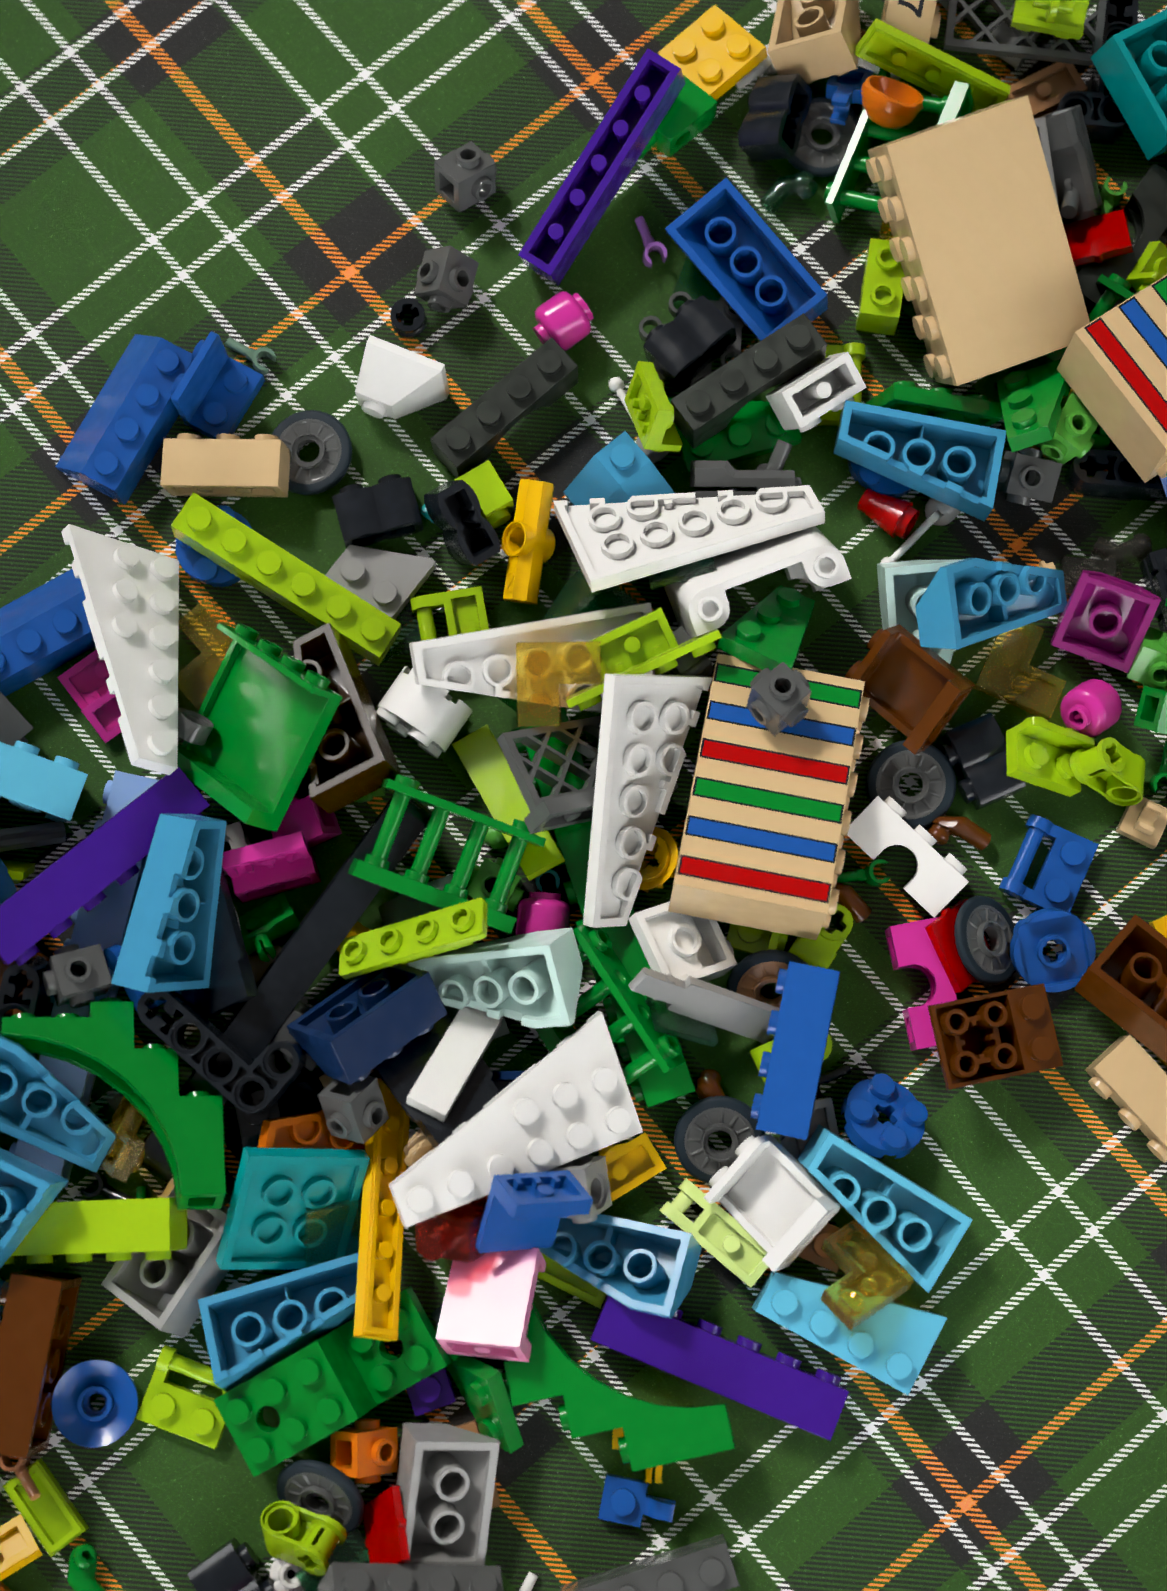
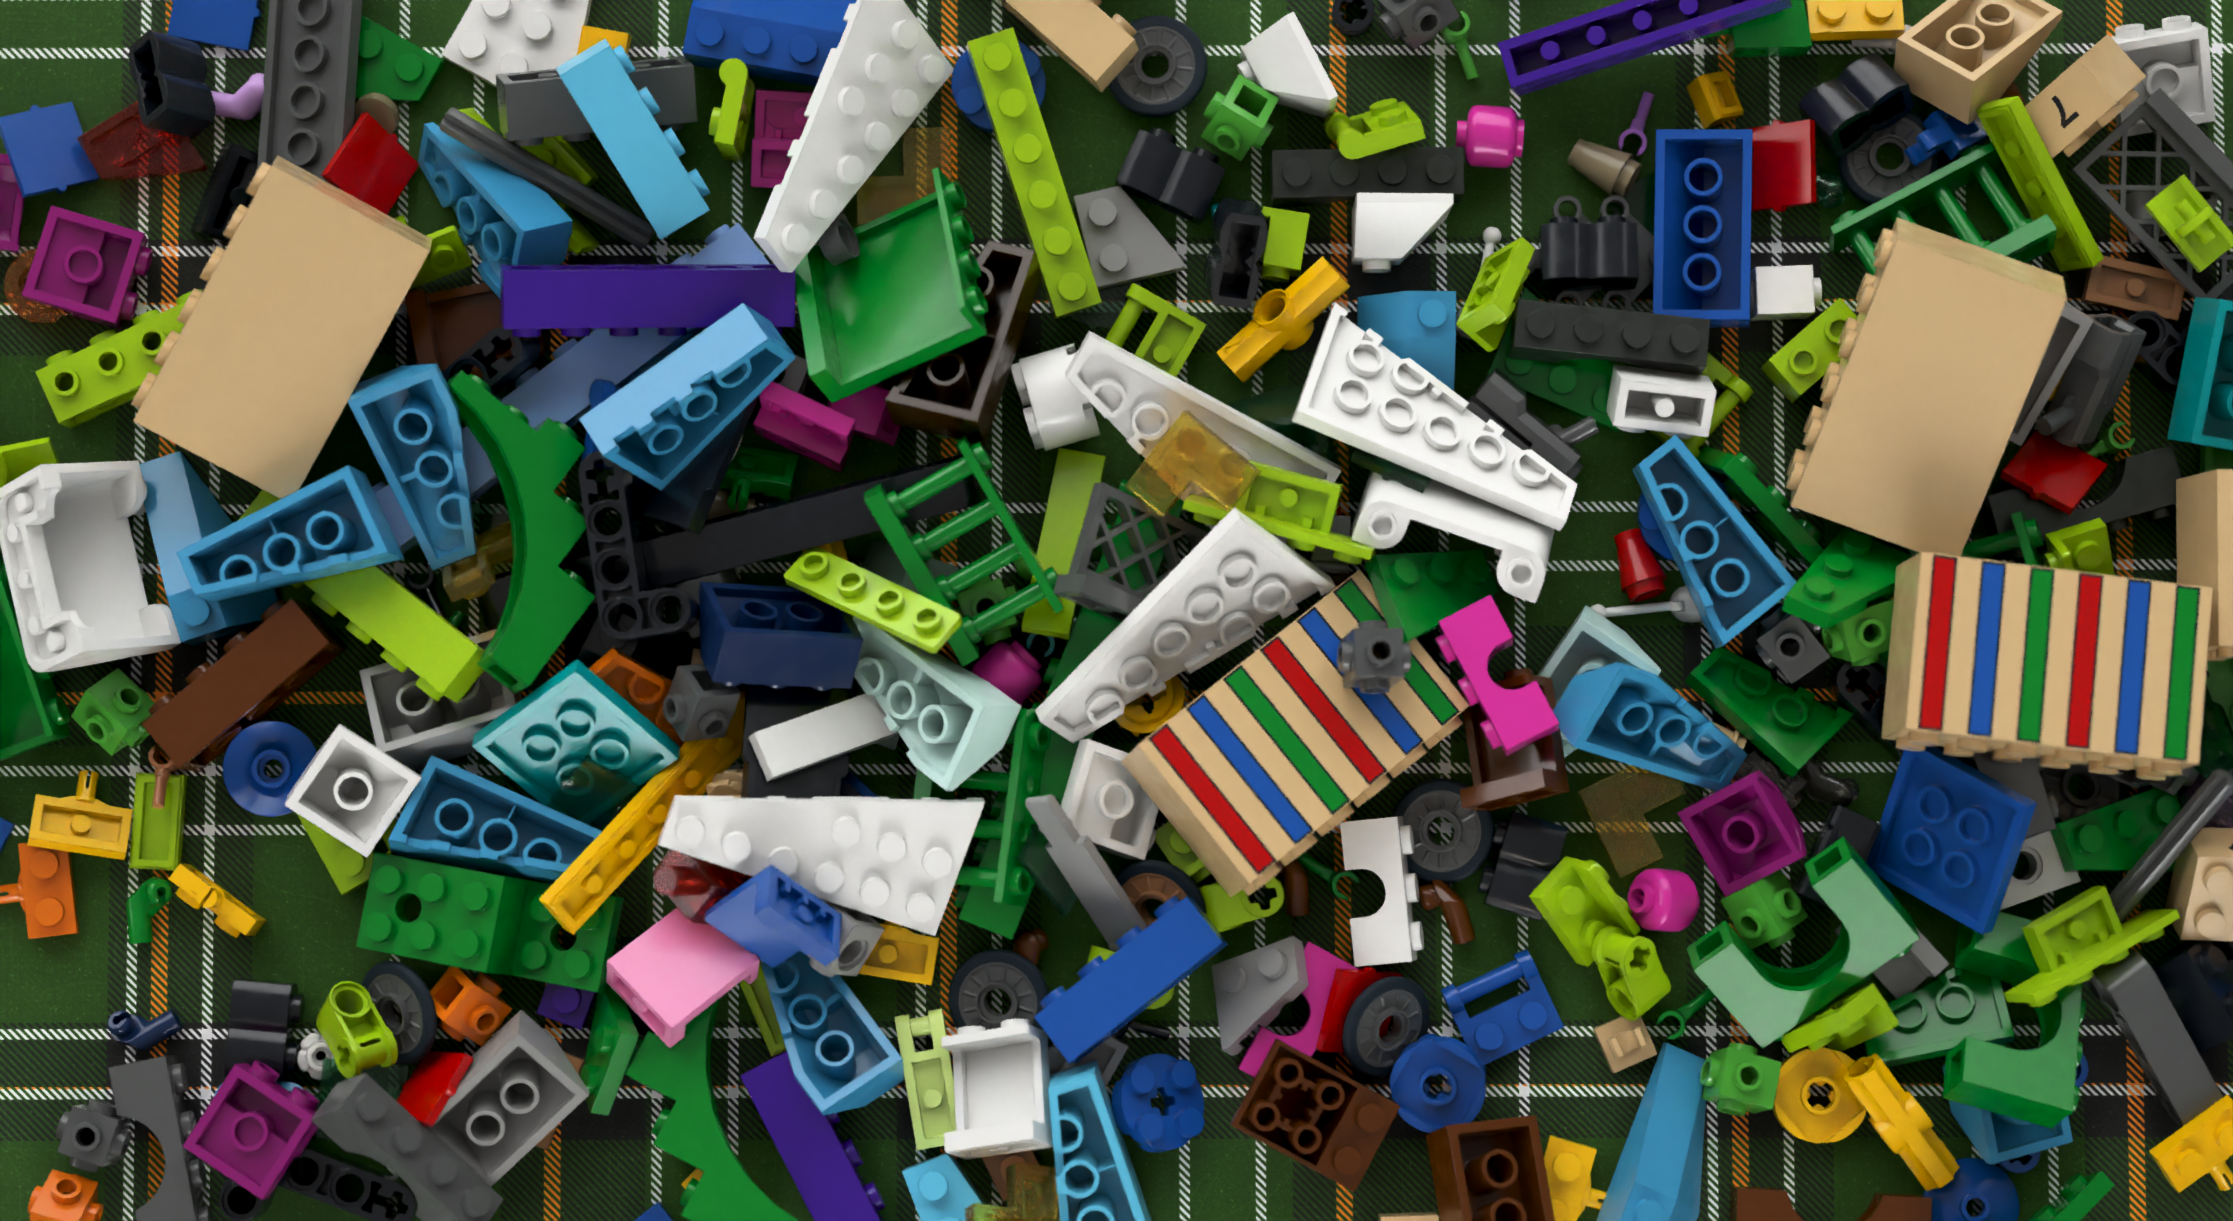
camera: 40 degrees right, 5 degrees up
dark grey brick [42,944,112,1009] -> none
orange piece [861,76,924,129] -> none
none -> yellow plate [169,863,267,938]
none -> white slope [285,723,422,858]
none -> lime plate [709,58,756,162]
none -> bright green brick [1201,74,1280,162]
none -> light grey wing [1212,936,1309,1056]
none -> lime plate [1323,98,1426,160]
none -> white slope [1351,193,1454,273]
none -> dark pink arch [1435,595,1559,757]
none -> bright green hand [1441,11,1478,81]
none -> dark tan cone [1567,138,1642,198]
none -> green wing [1684,647,1854,778]
none -> yellow slope [1687,71,1744,129]
none -> red piece [1747,119,1816,213]
none -> white brick [1750,265,1822,321]

